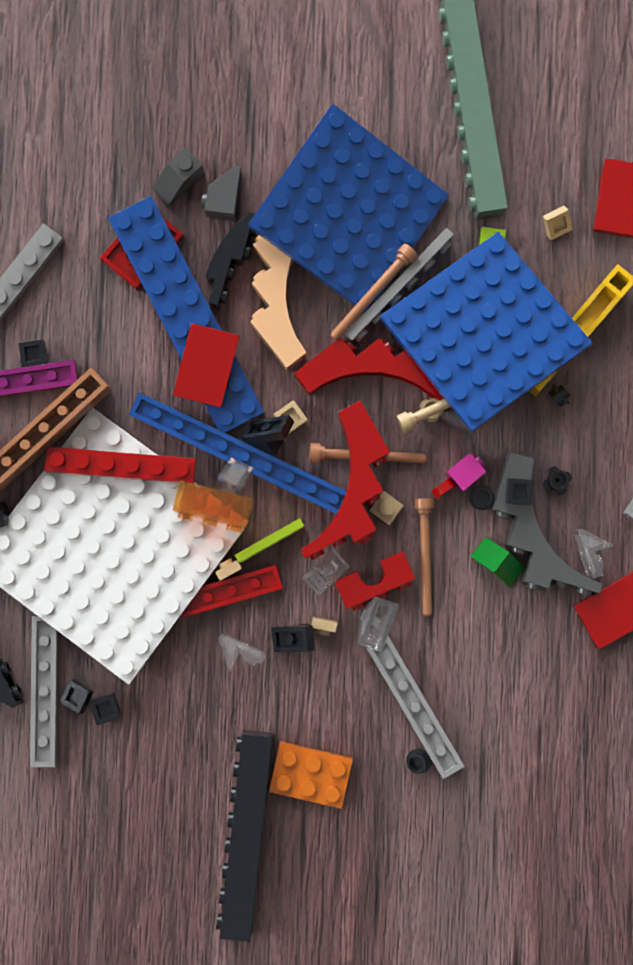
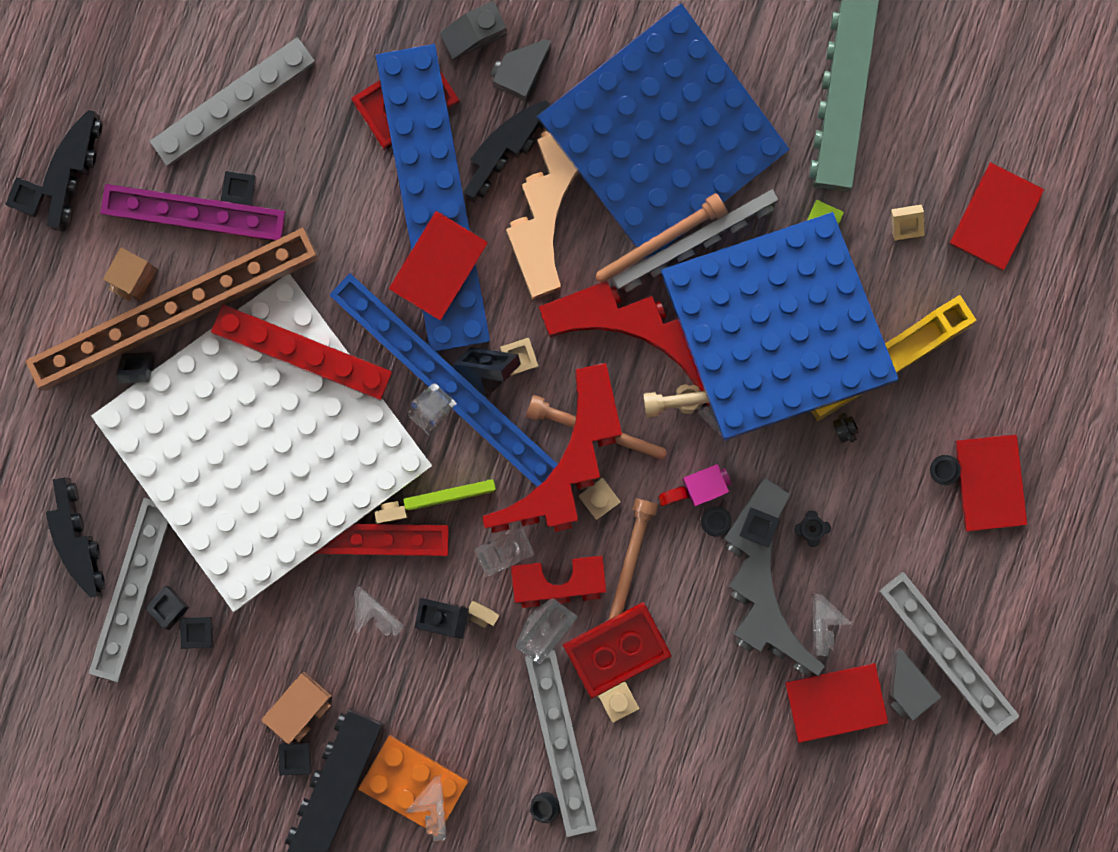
camera: 20 degrees right, 0 degrees up
clear orange brick [172,481,255,533] -> none
green slope [470,537,525,587] -> none
none -> nougat brick [261,672,332,744]
none -> black plate [278,742,311,776]
none -> clear slope [406,775,447,842]
none -> red tile [562,601,672,699]
none -> tan plate [598,682,640,723]

